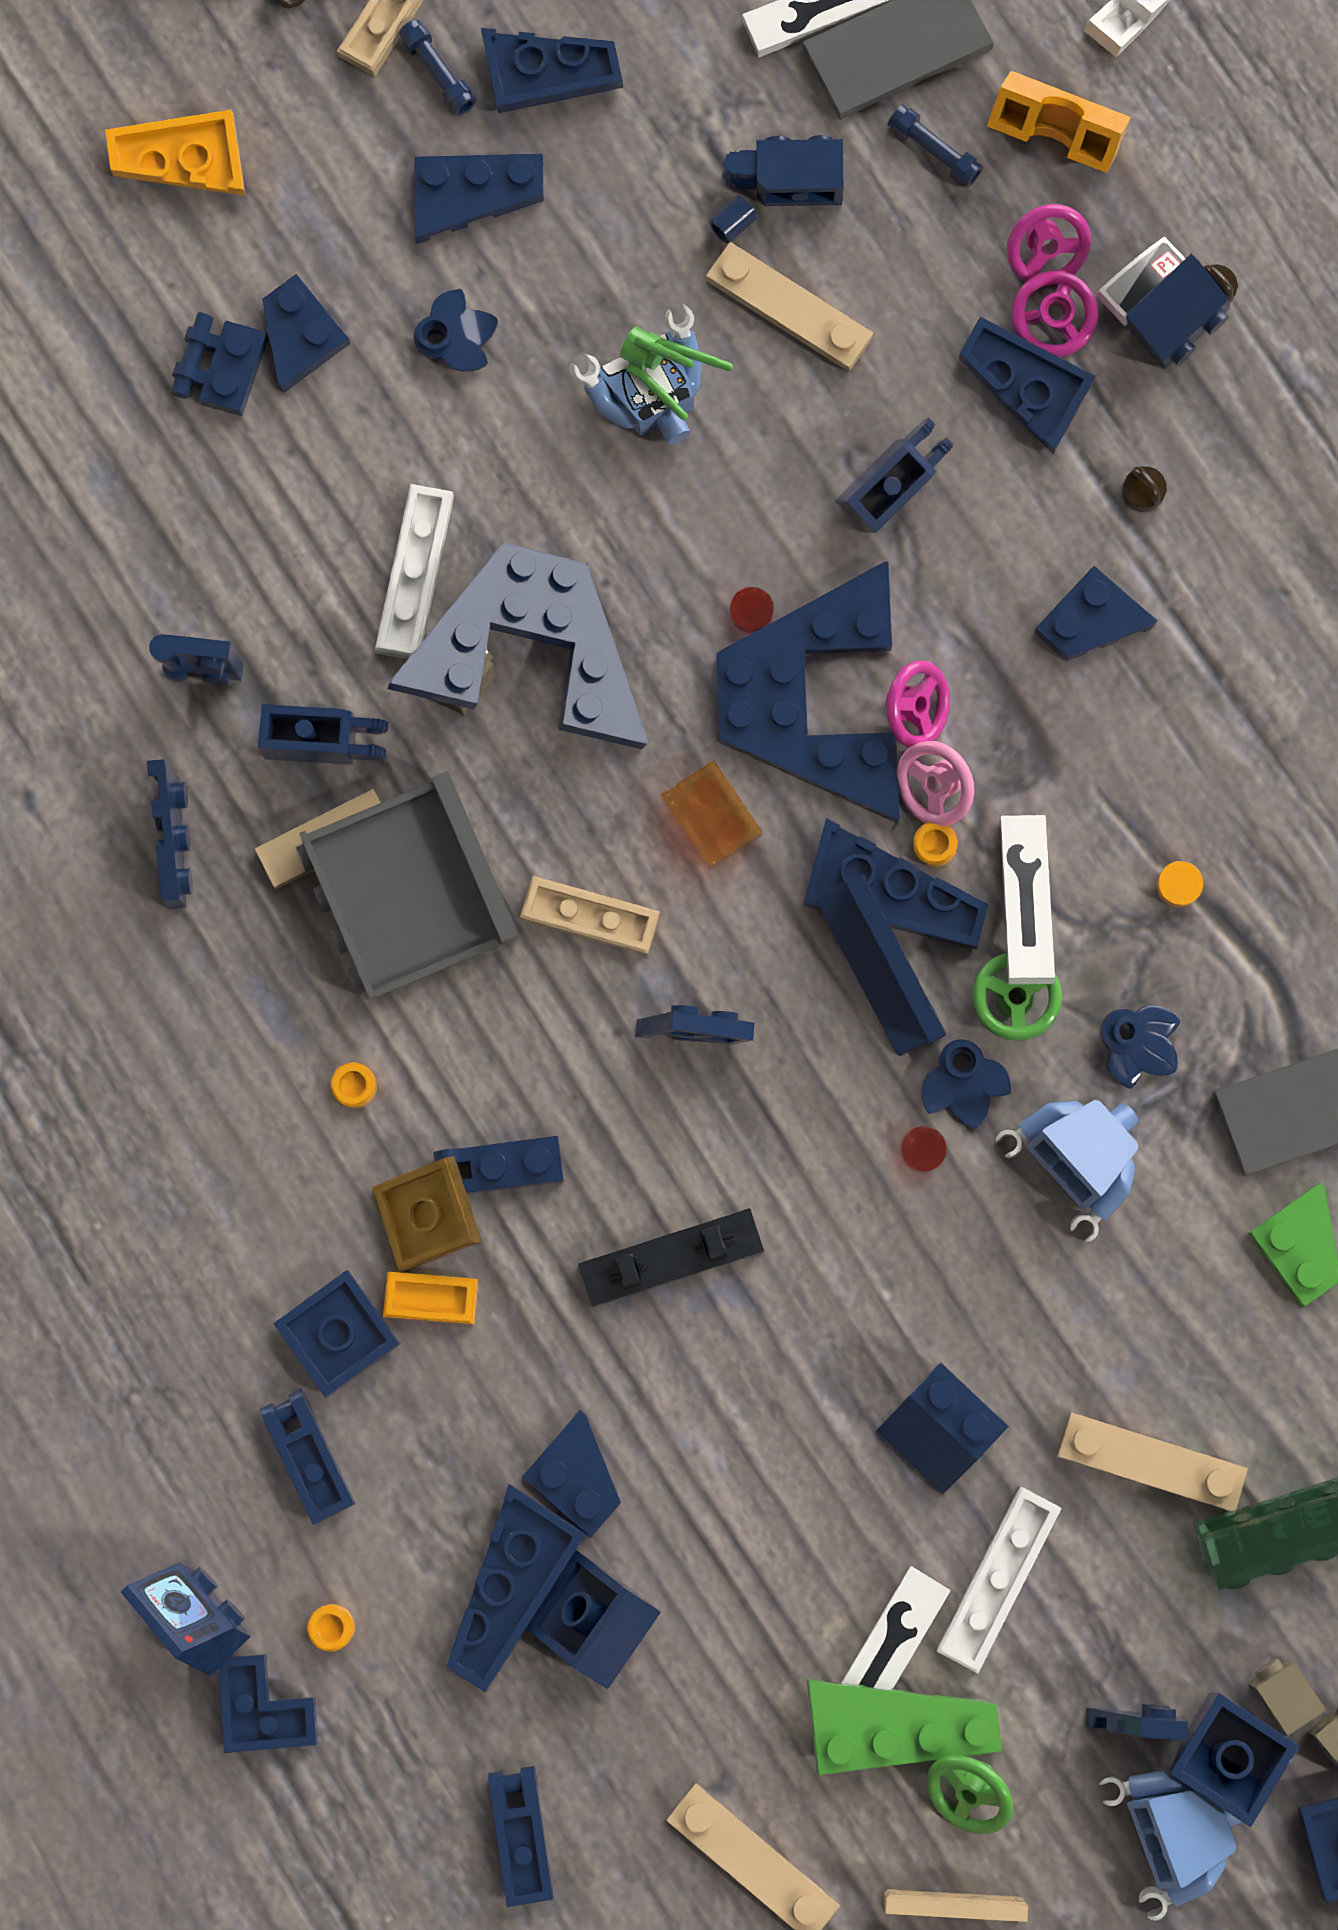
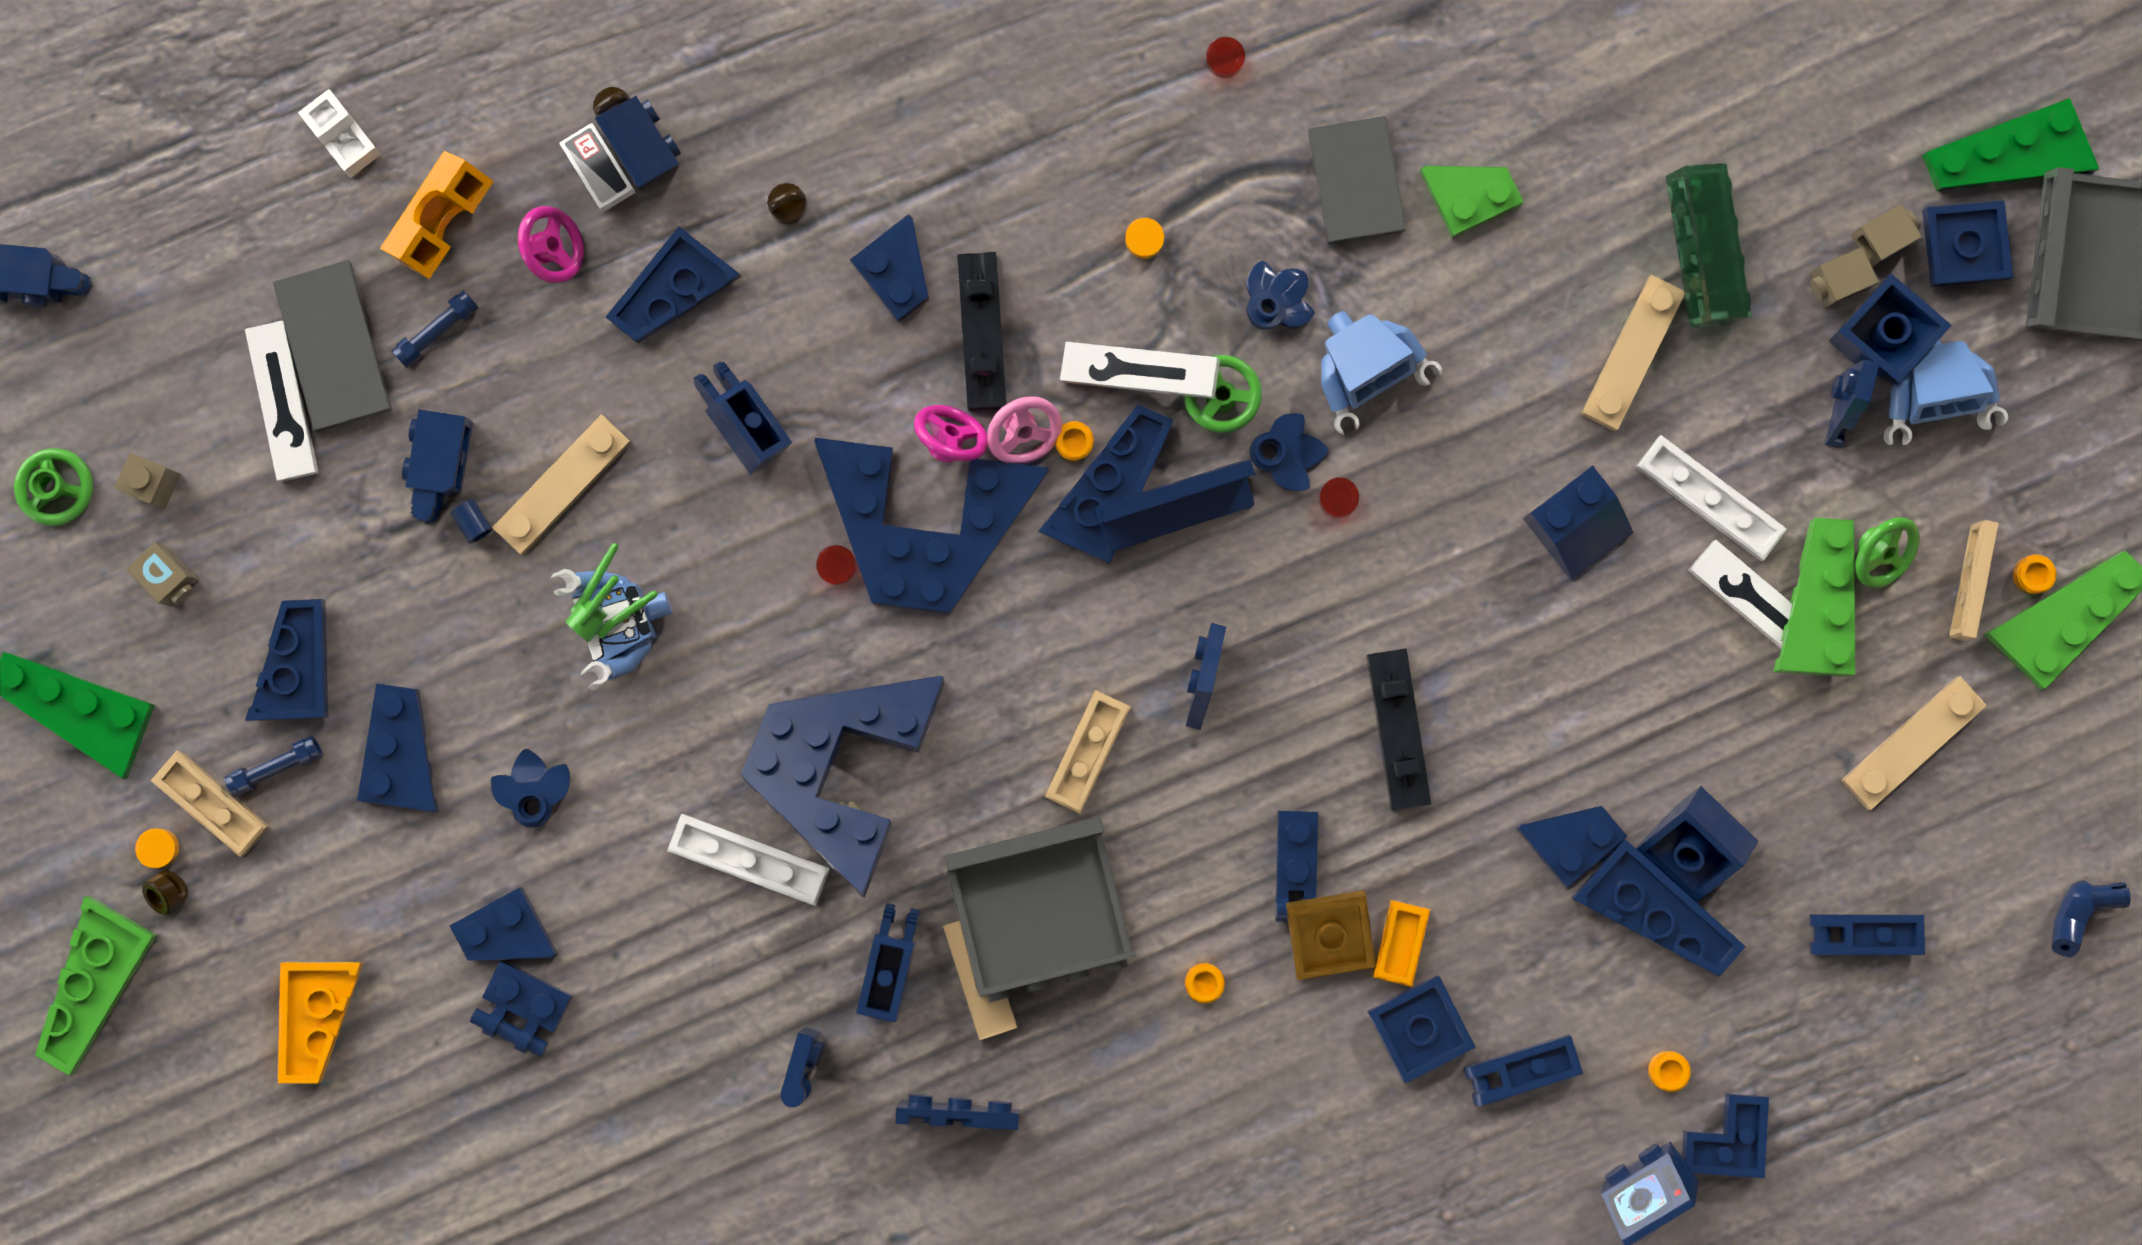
camera: 90 degrees left, 5 degrees up
clear orange plate [660,760,763,870] -> none
dark pink piece [1011,271,1098,357] -> none
none -> black hinge [957,252,1007,411]

